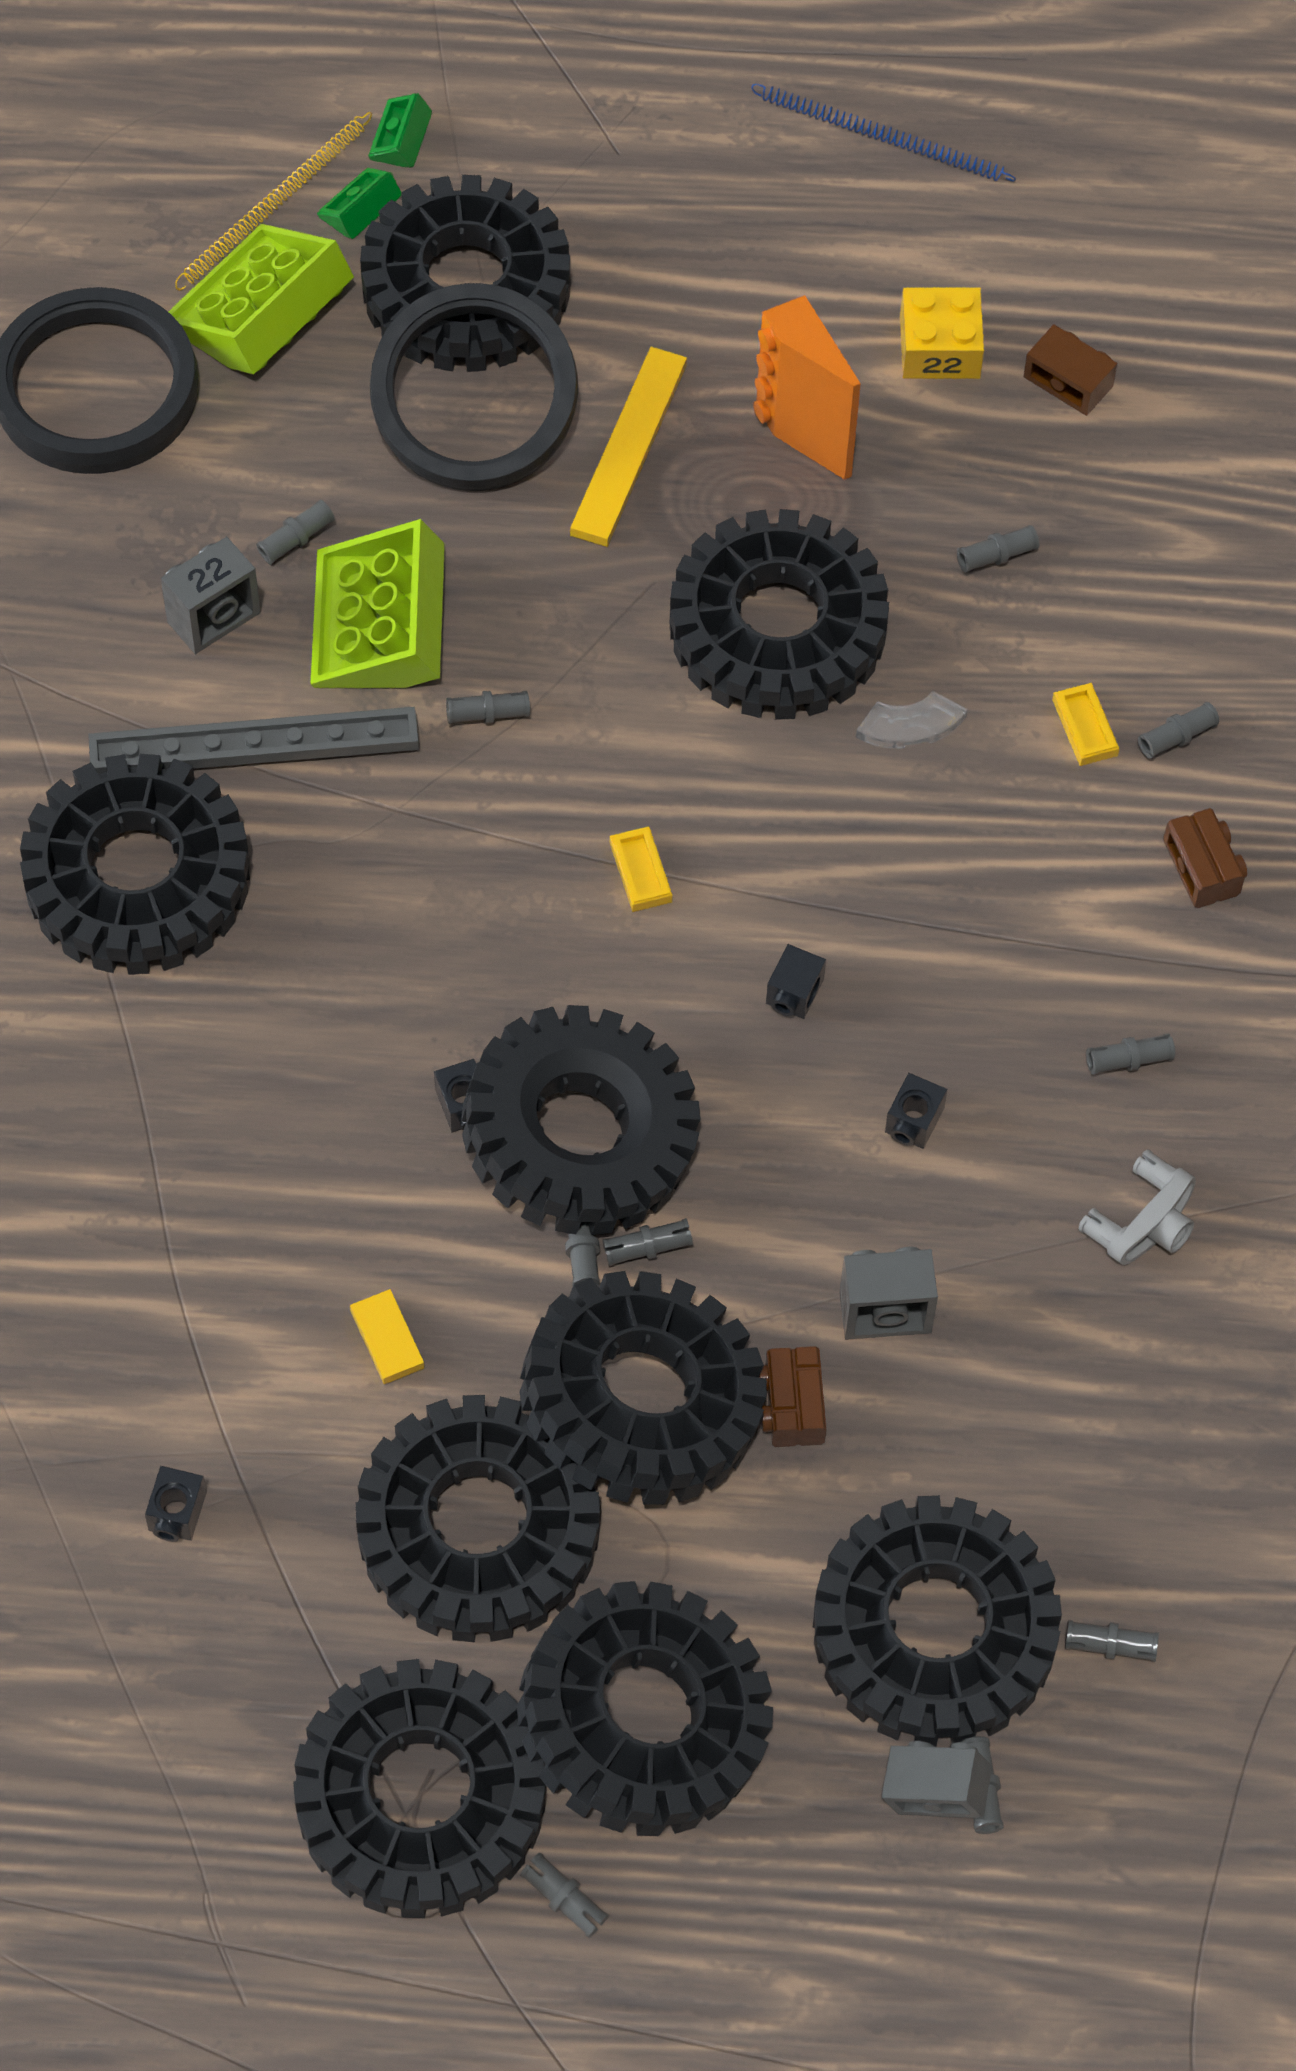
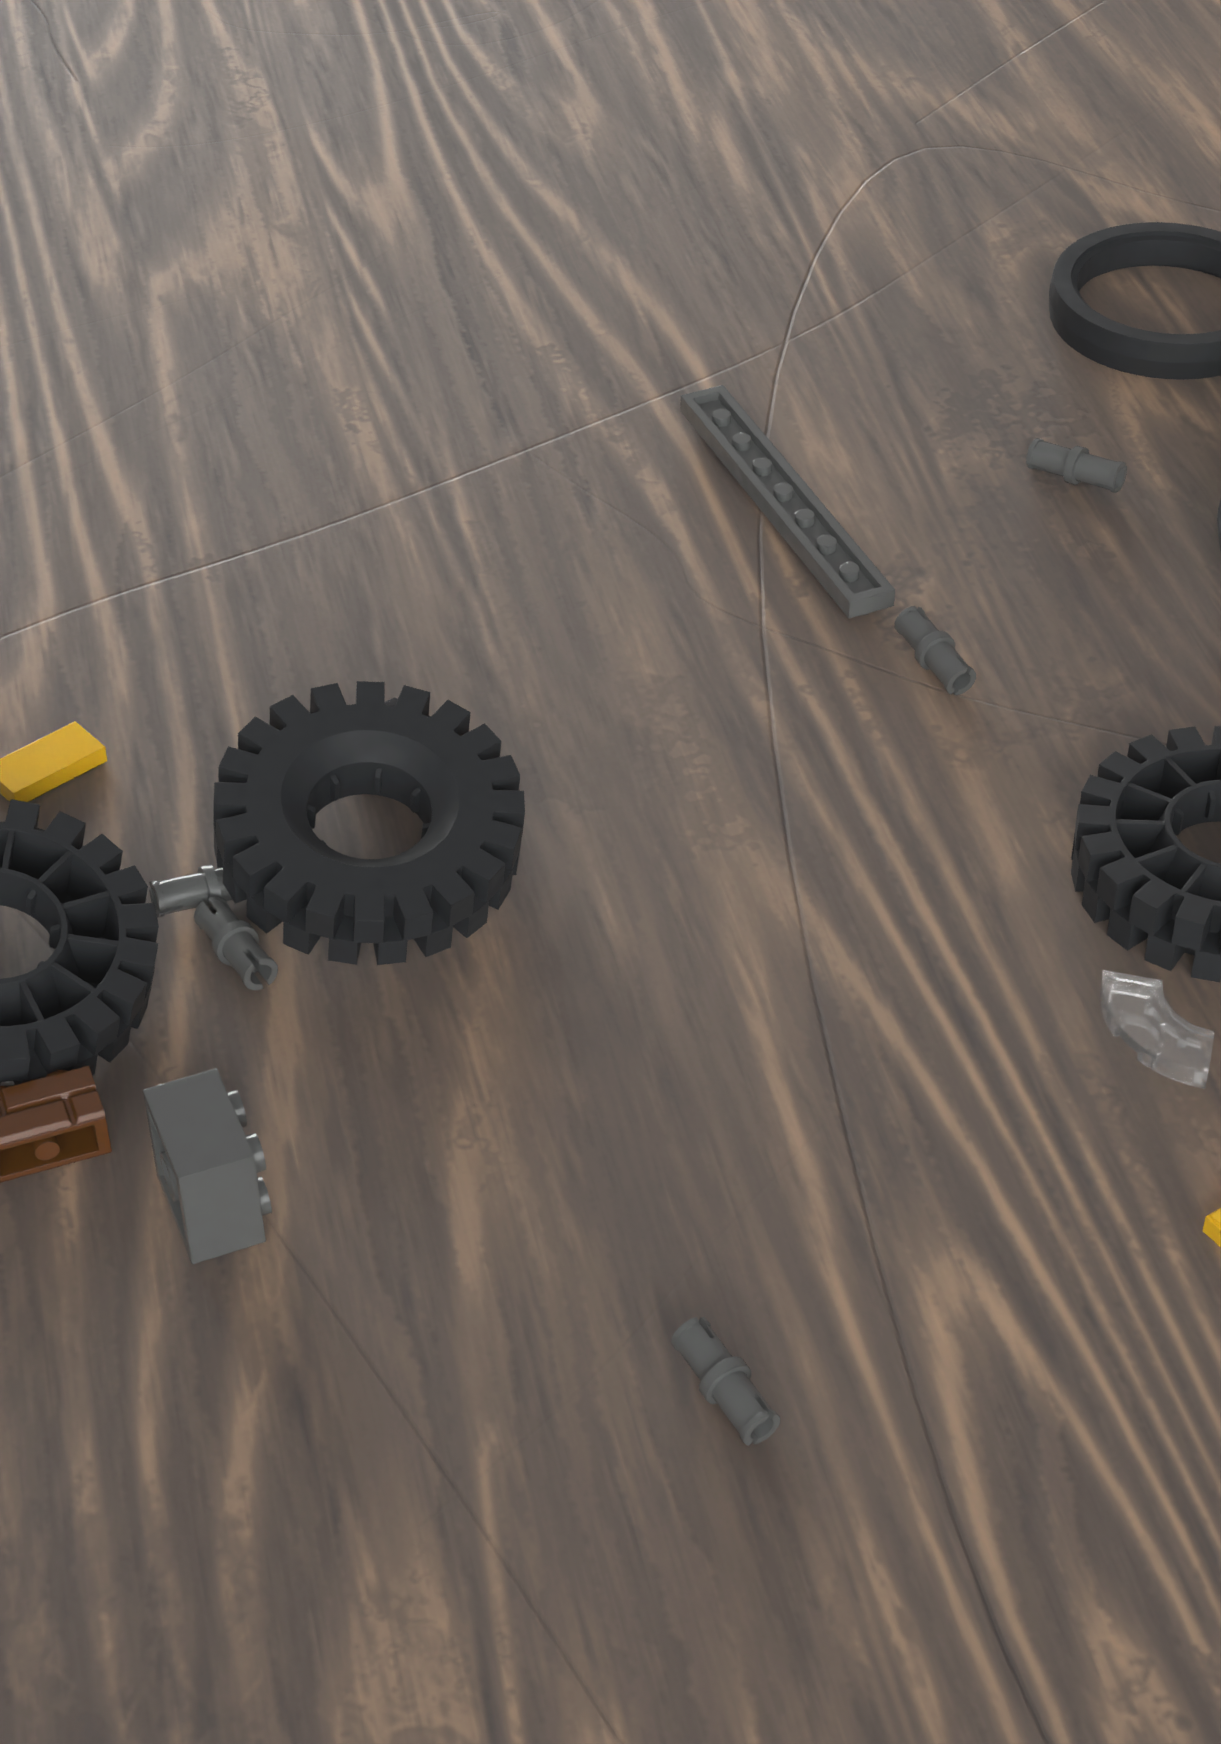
camera: 75 degrees right, 20 degrees down
black tyre [20,753,250,975] -> none
dark grey brick [161,536,260,654] -> none
lime slope [310,519,445,688] -> none
yellow tile [610,826,673,912] -> none
black brick [766,944,826,1019] -> none
black brick [885,1072,948,1149] -> none
light grey connector [1078,1149,1196,1265] -> none
reddish brown brick [1163,808,1247,908] -> none

